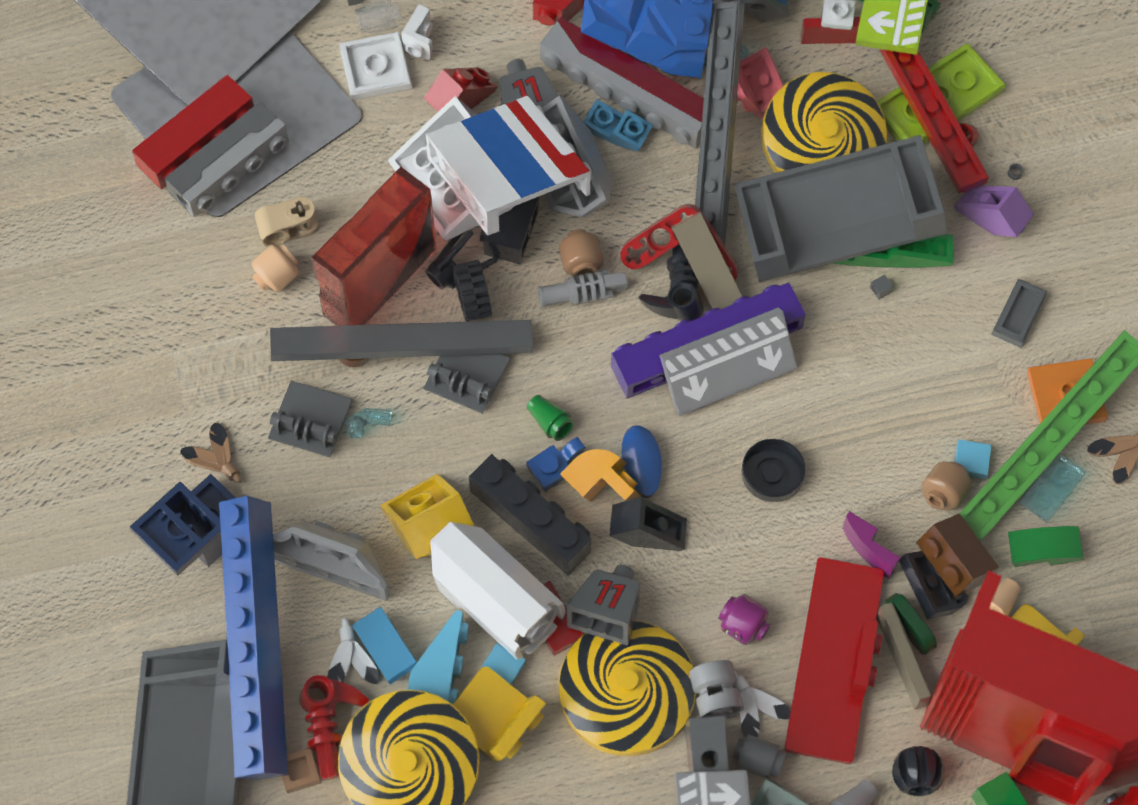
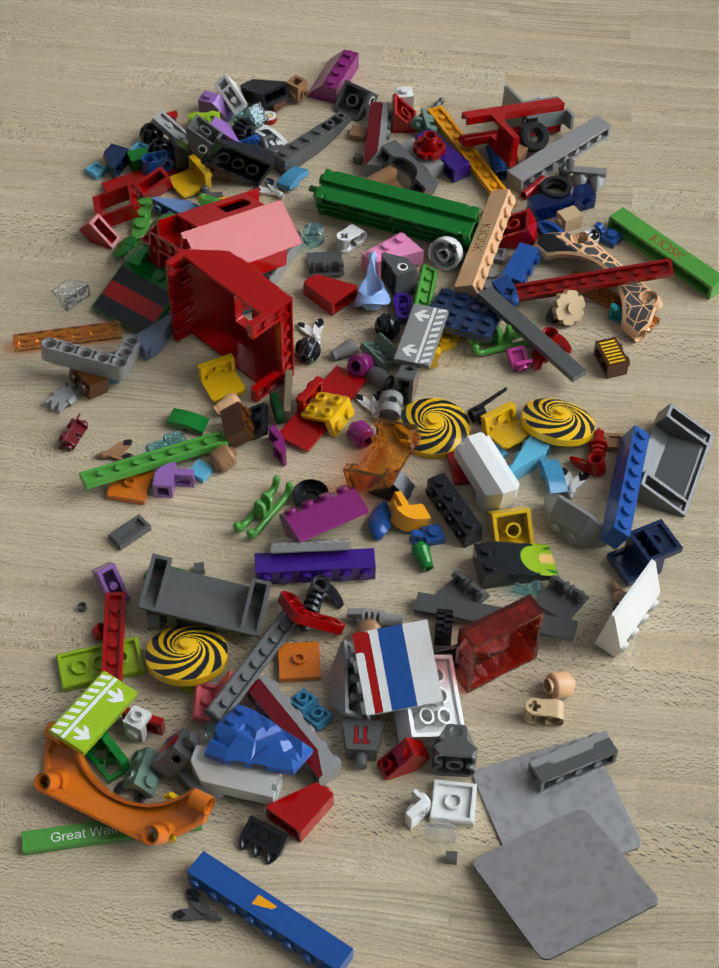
camera: 160 degrees left, 15 degrees down
red brick [132,74,254,189] -> none
dark grey torso [567,564,640,646] -> none
dark tan tile [671,212,743,309] -> none
none -> medium lavender brick [153,462,195,498]
none -> bright green piece [233,475,293,539]
none -> orange plate [278,641,321,682]
none -> magenta slope [279,485,369,543]
none -> yellow bracket [301,392,355,438]
none -> clear orange windscreen [343,417,421,494]
none -> magenta head [347,352,374,377]
none -> dark grey piece [432,724,478,777]
none -> black plant [467,387,507,424]
none -> black slope [472,541,558,589]
none -> white slope [594,559,660,658]

